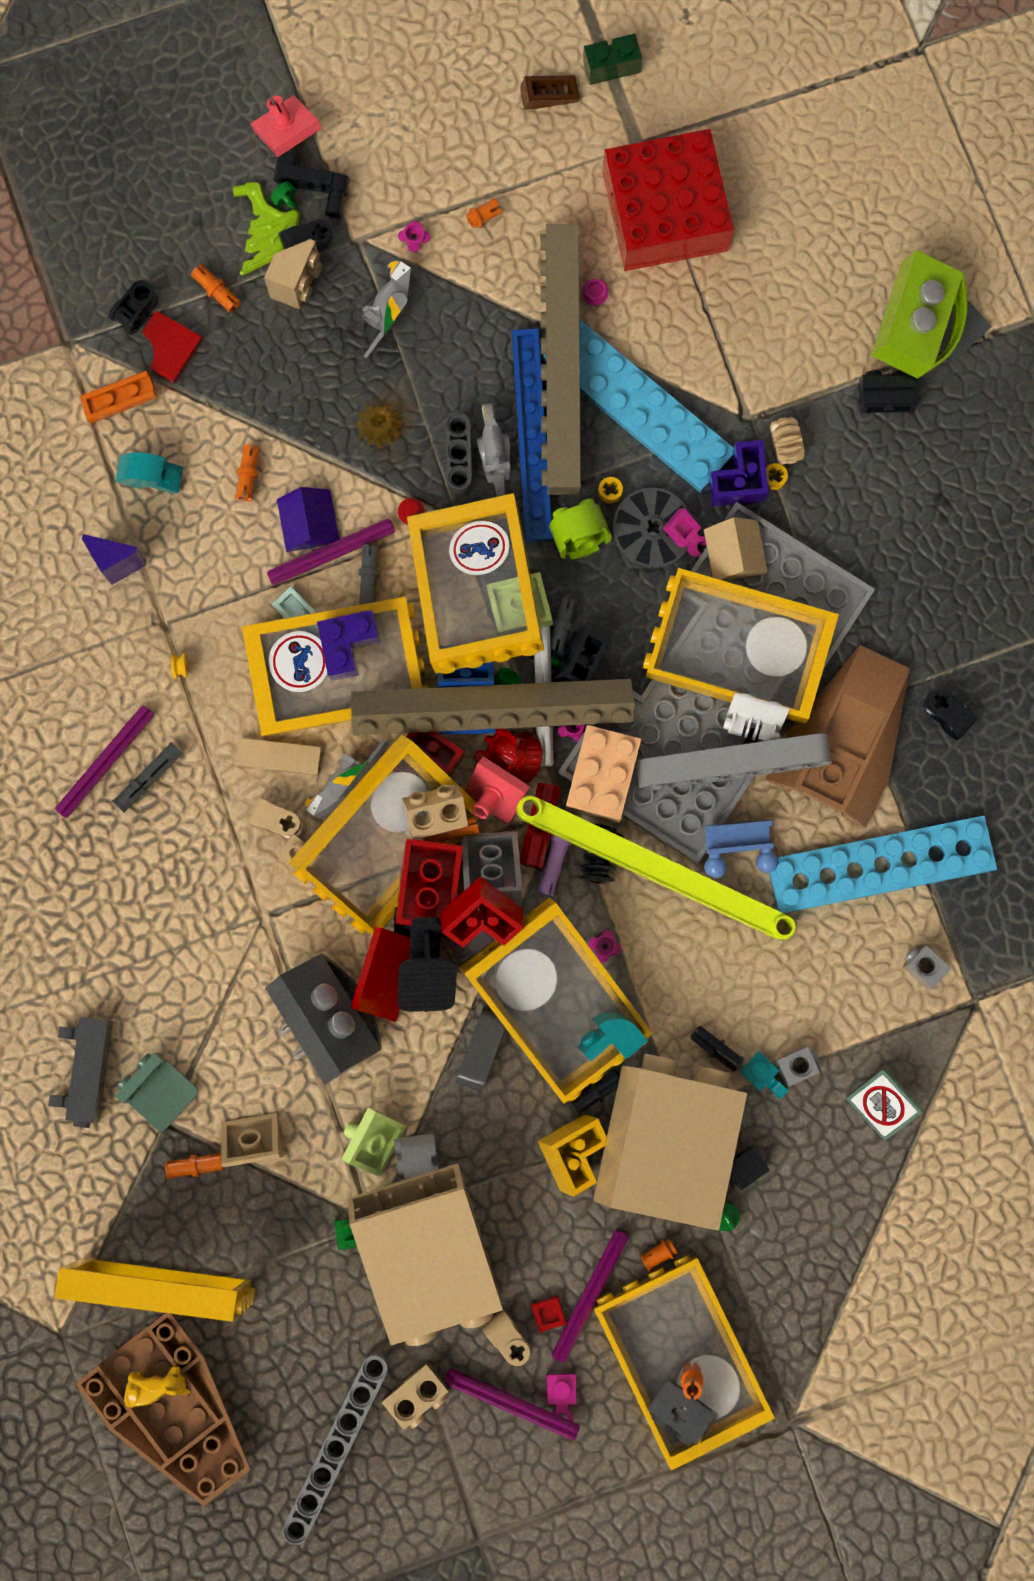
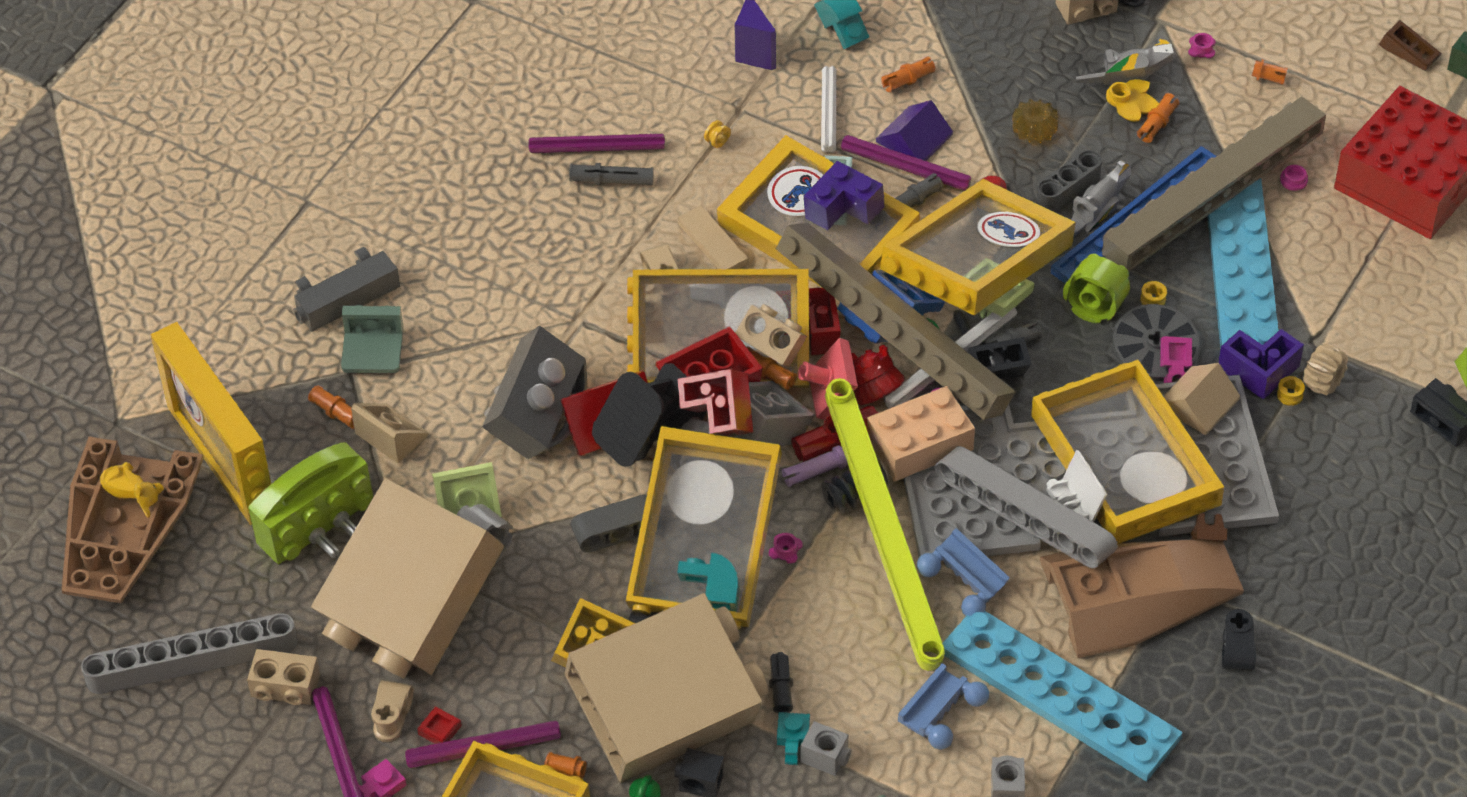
camera: 50 degrees right, 30 degrees down
none -> lime piece [248,442,374,565]
none -> white axle [821,66,837,153]
none -> medium blue gear [898,663,989,750]
none -> yellow plate [1106,79,1159,122]
none -> orange pin [1137,93,1180,143]
none -> reddish brown tile [1191,513,1227,542]

